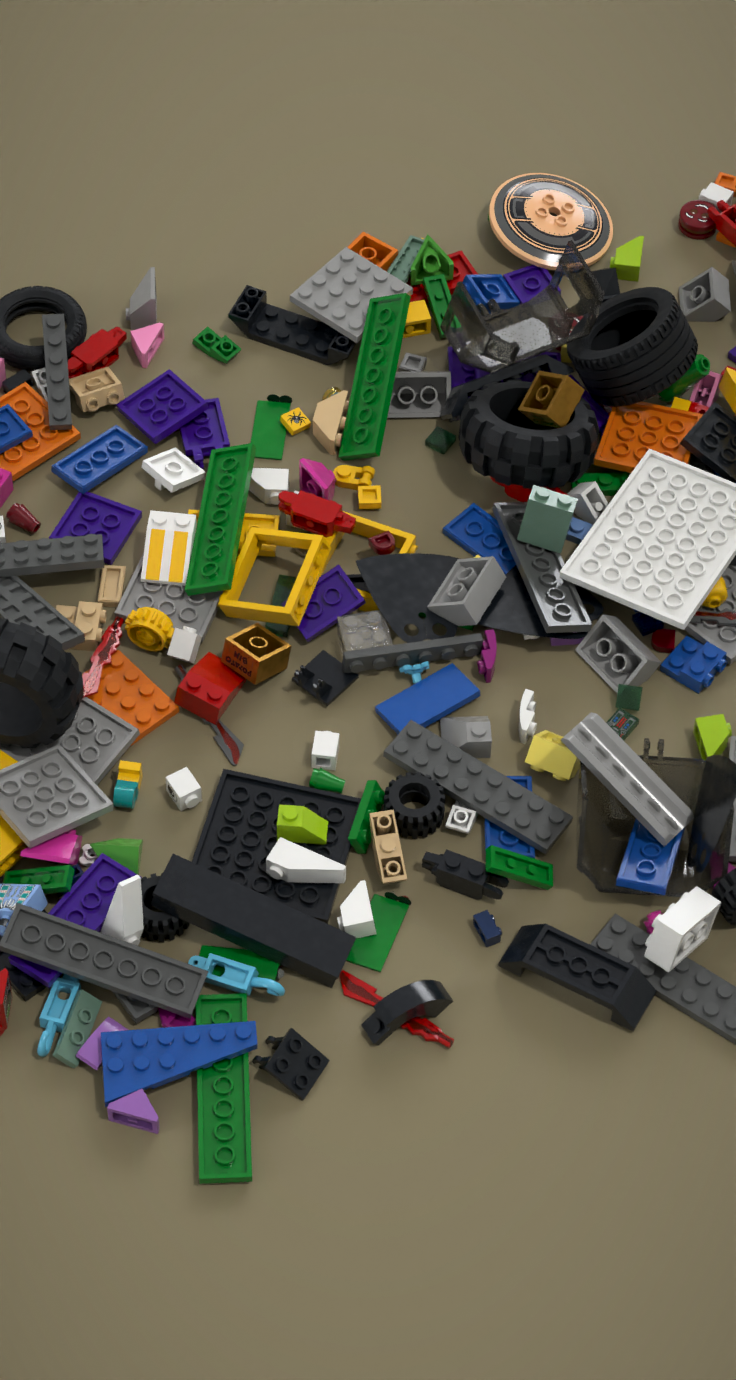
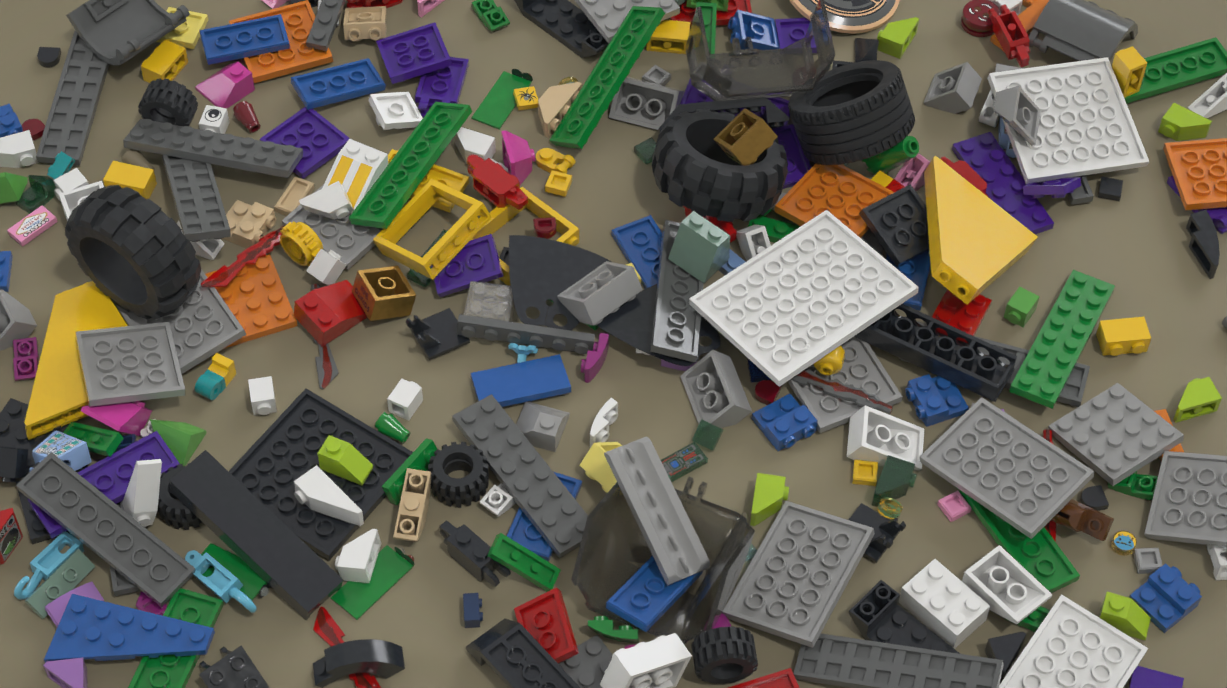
camera: 20 degrees right, 0 degrees up
none -> white slope [299,181,354,220]
none -> red plate [514,587,579,663]
none -> green slope [588,616,639,643]

